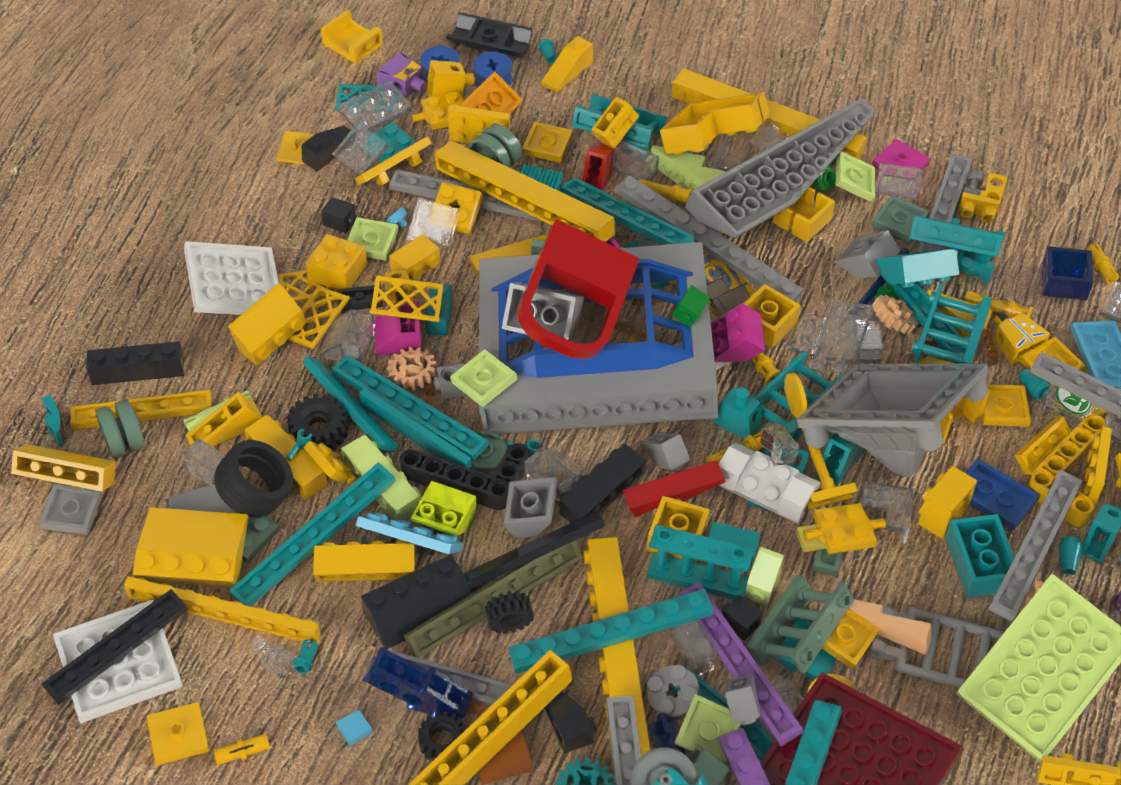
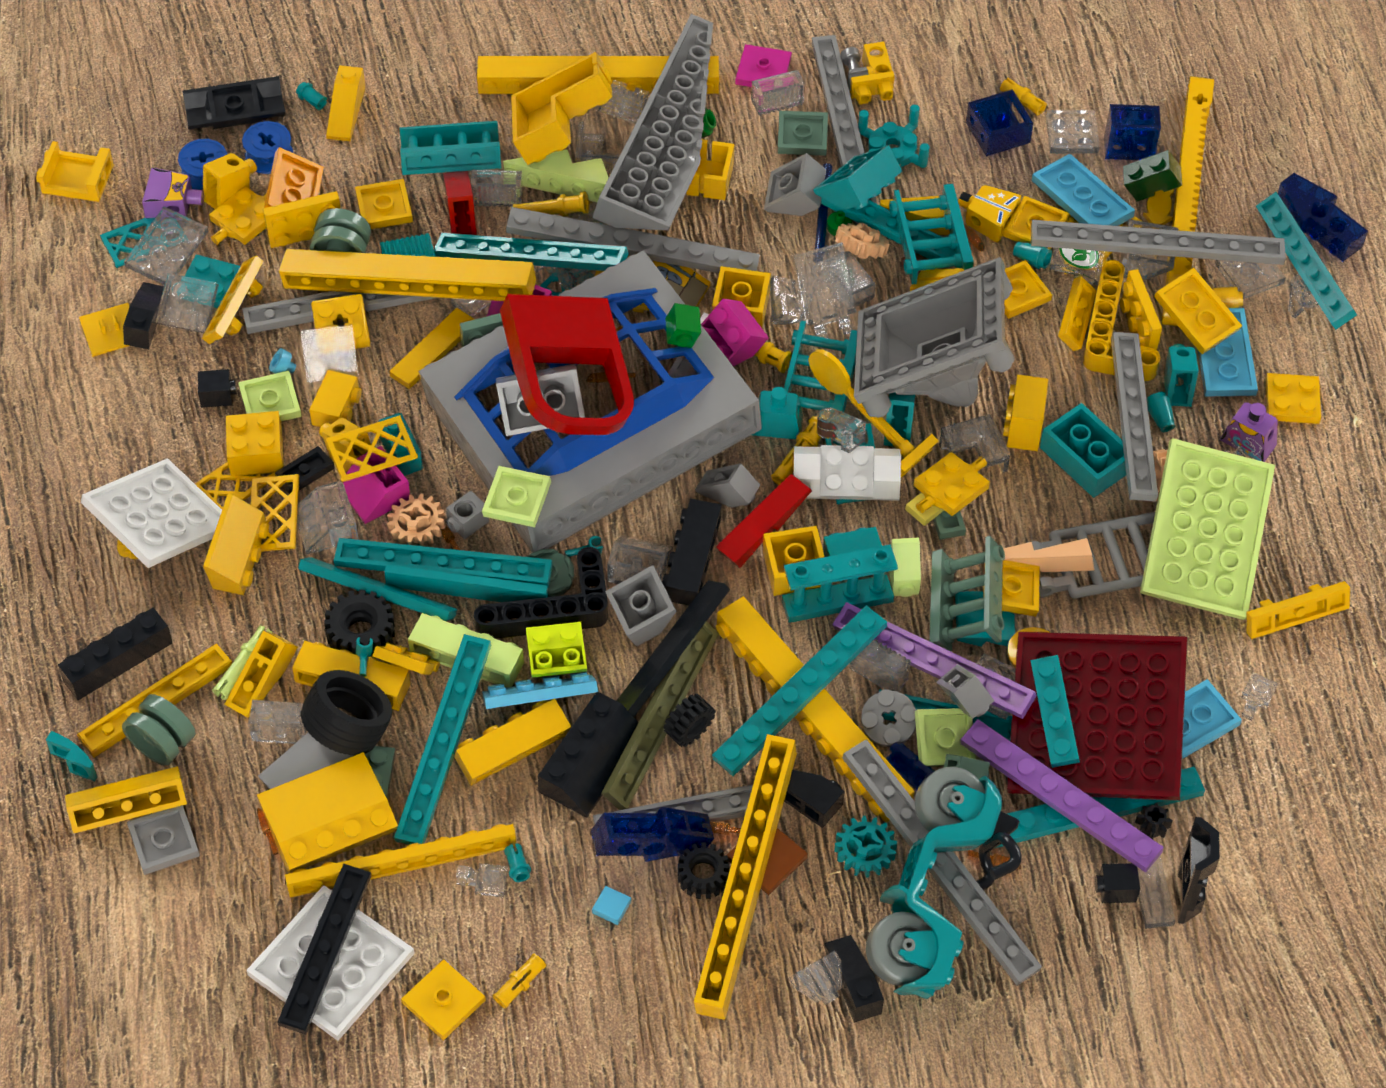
camera: 30 degrees left, 5 degrees up
yellow brick [591,97,639,149] -> none
black brick [722,594,763,641] -> none
yellowish green plate [836,151,875,202] -> none
teal fence [910,215,1003,257] -> none
yellow pin [964,290,1034,318] -> none
blue plate [965,458,1040,531] -> none

